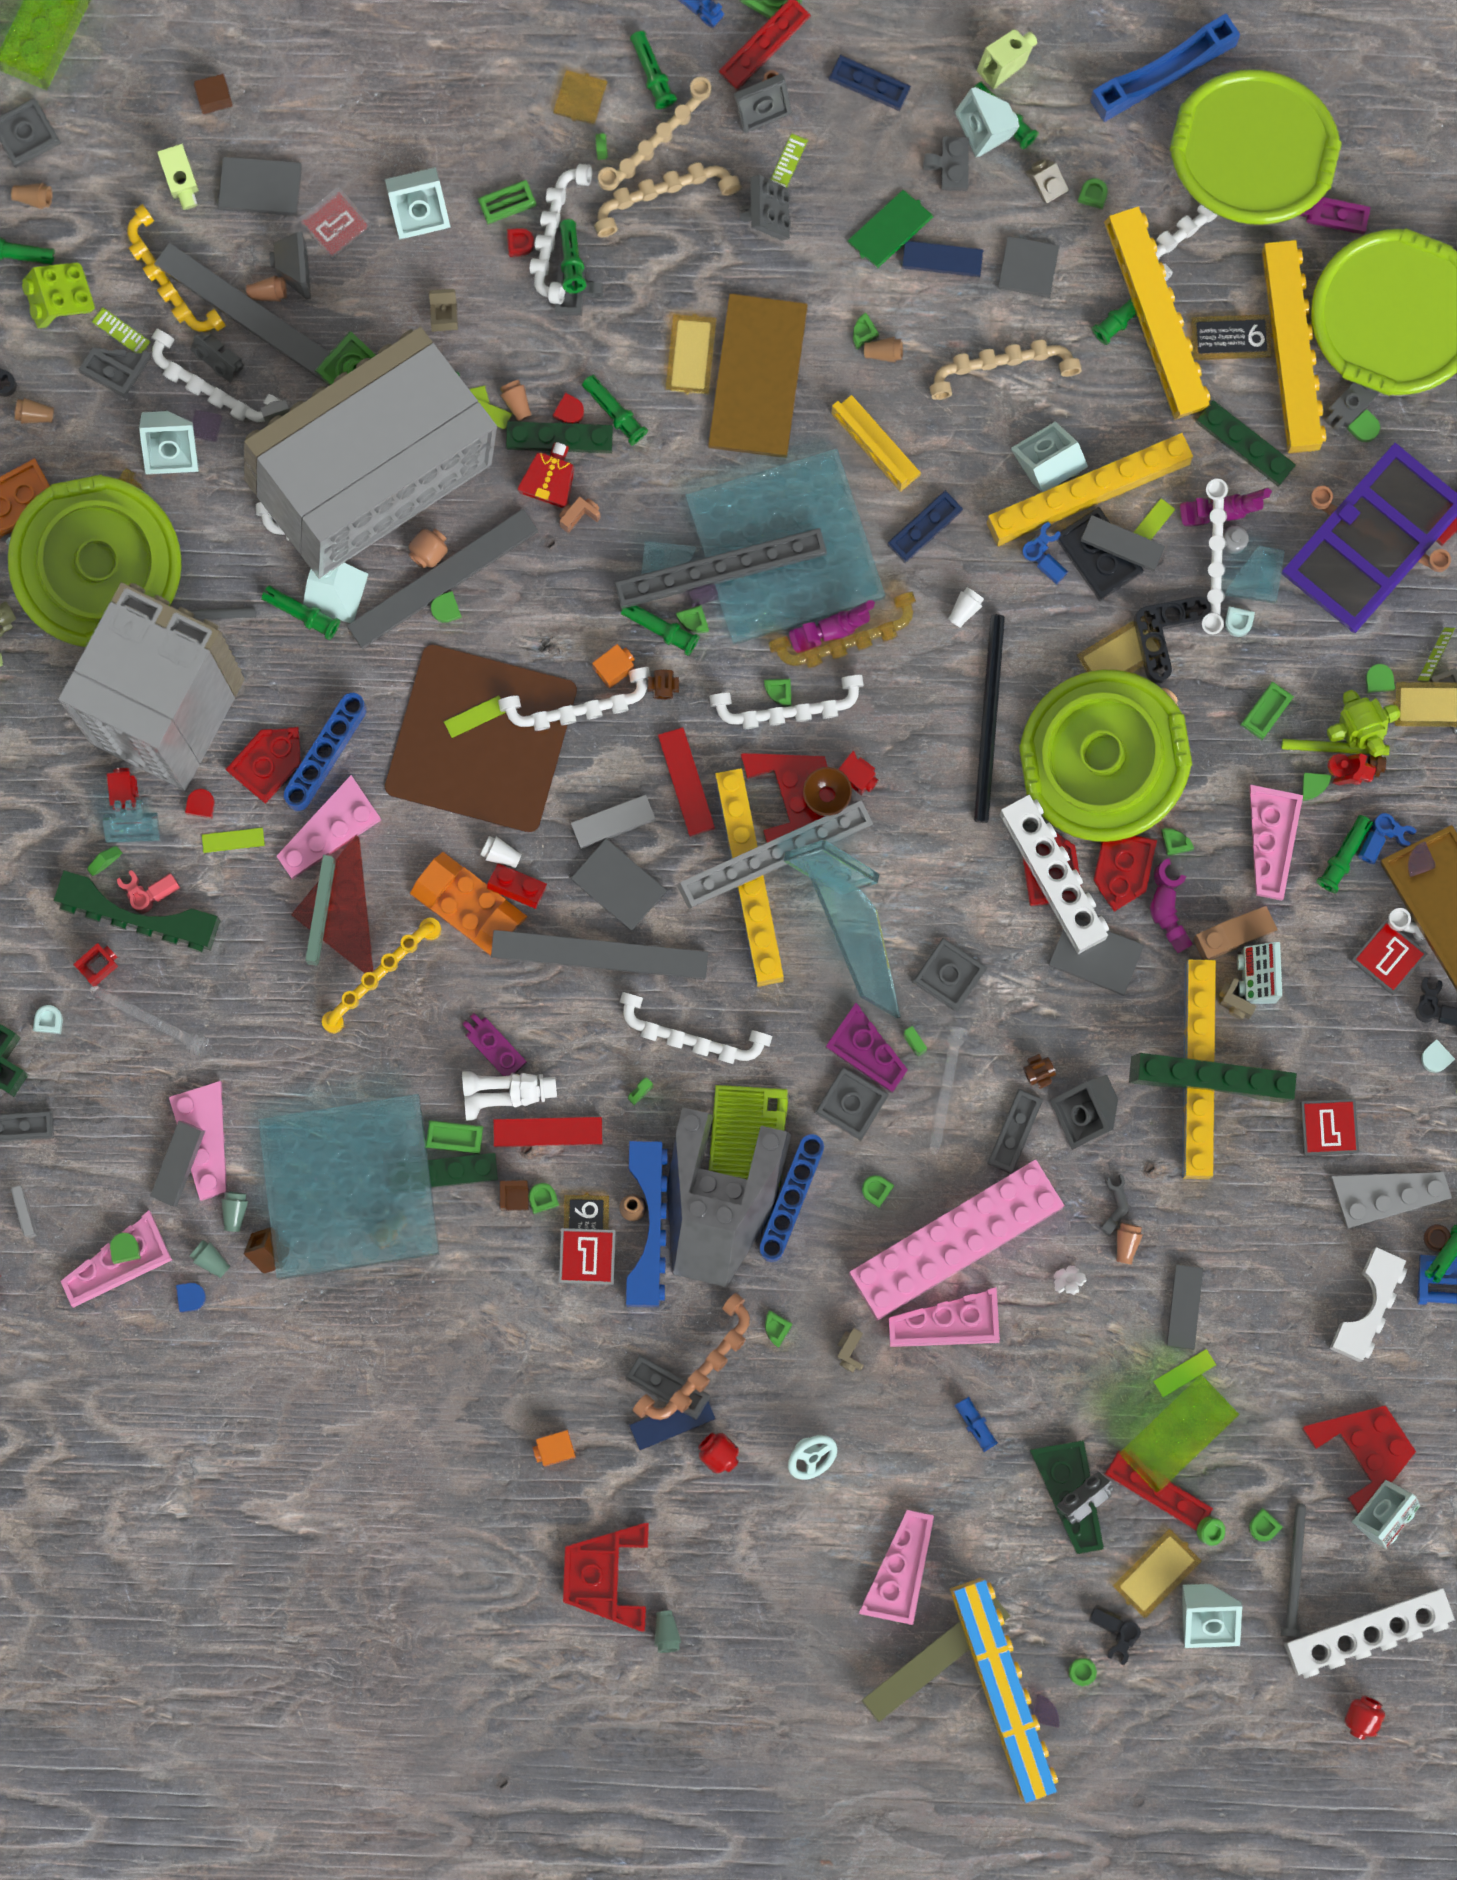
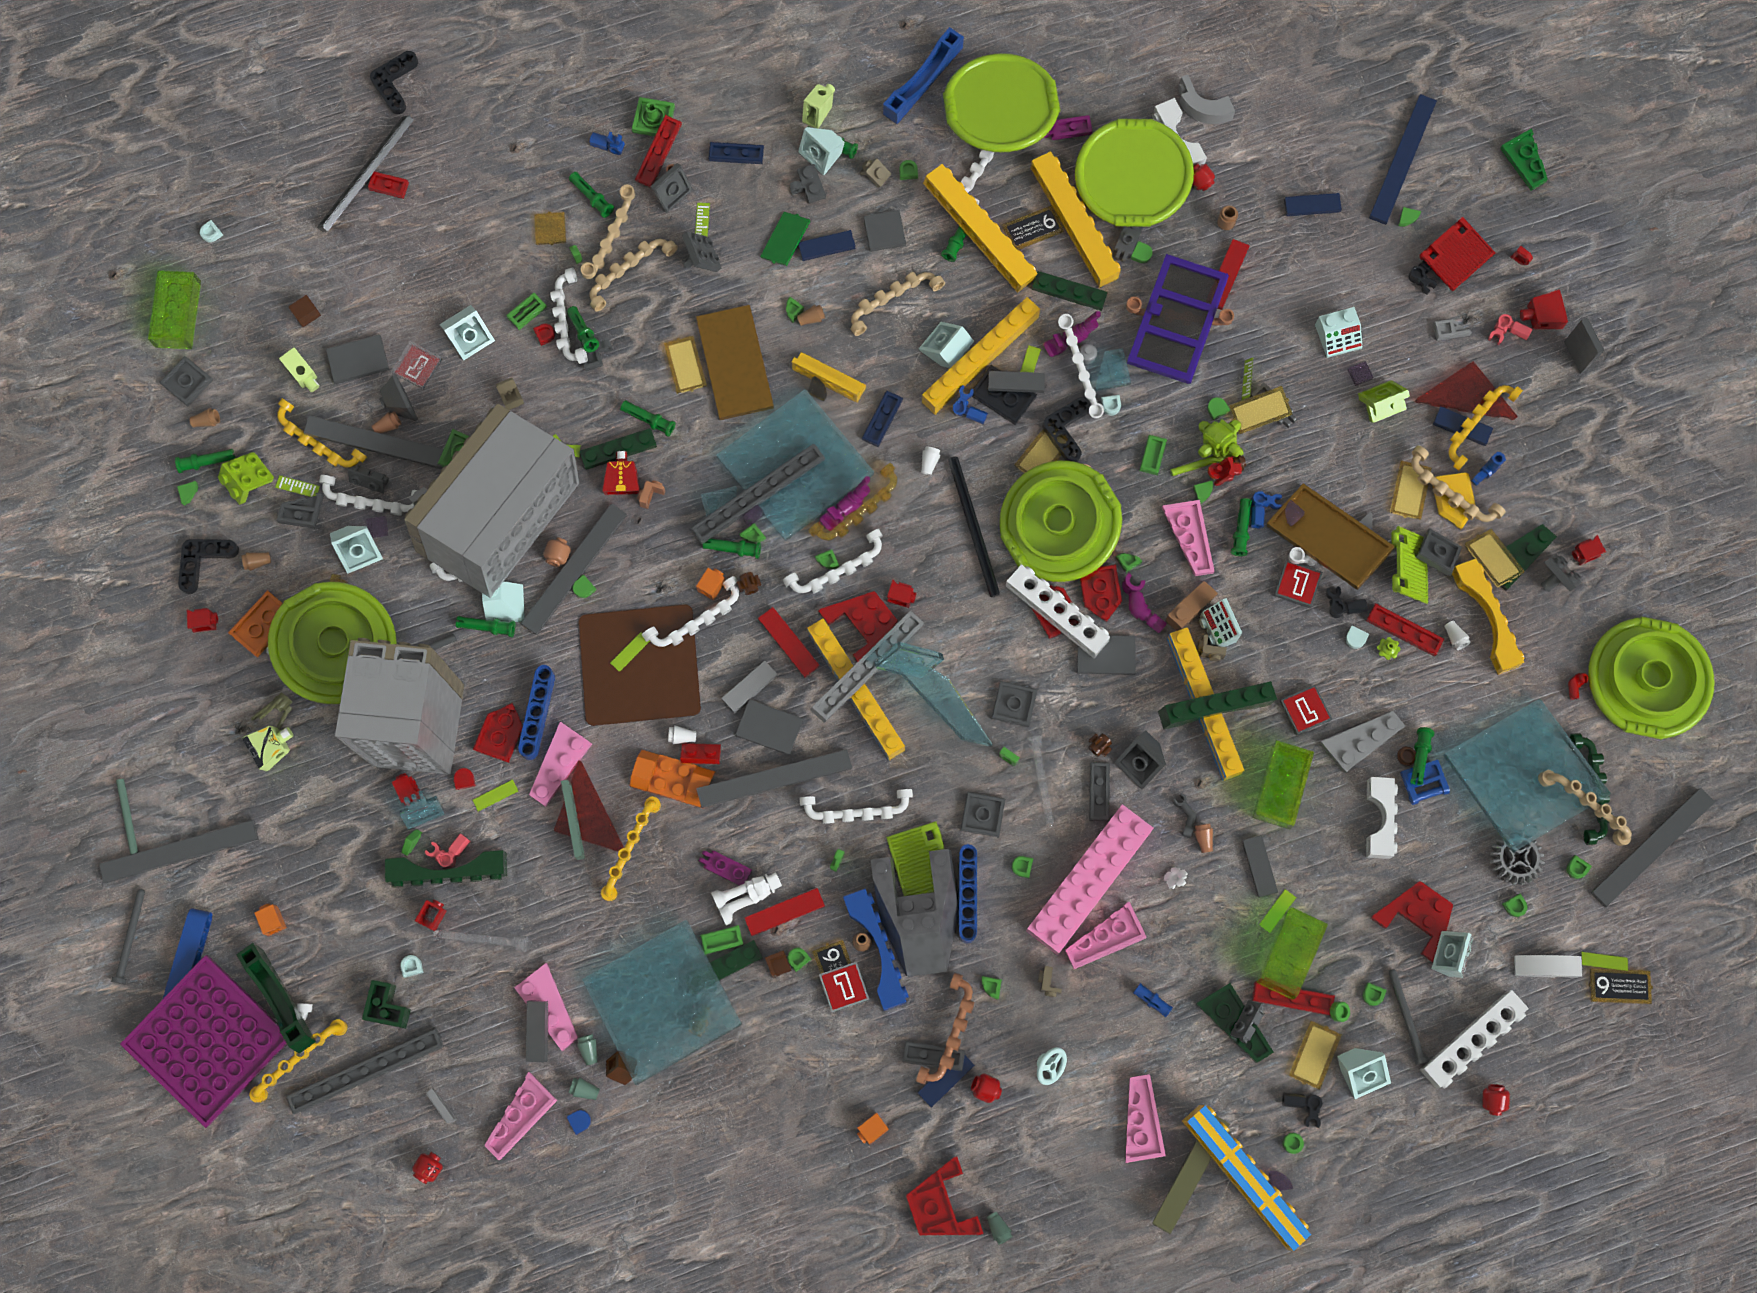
camera: 20 degrees left, 5 degrees down
bright green tile [110,1233,141,1264] -> none
nougat cone [500,380,532,421] -> none
red tile [553,393,584,424] -> none
reddish brown piece [803,767,852,816] -> none
magenta wing [825,1003,908,1093] -> none
none -> clear smoke tile [807,376,827,401]
none -> clear neon green brick [1252,740,1314,830]

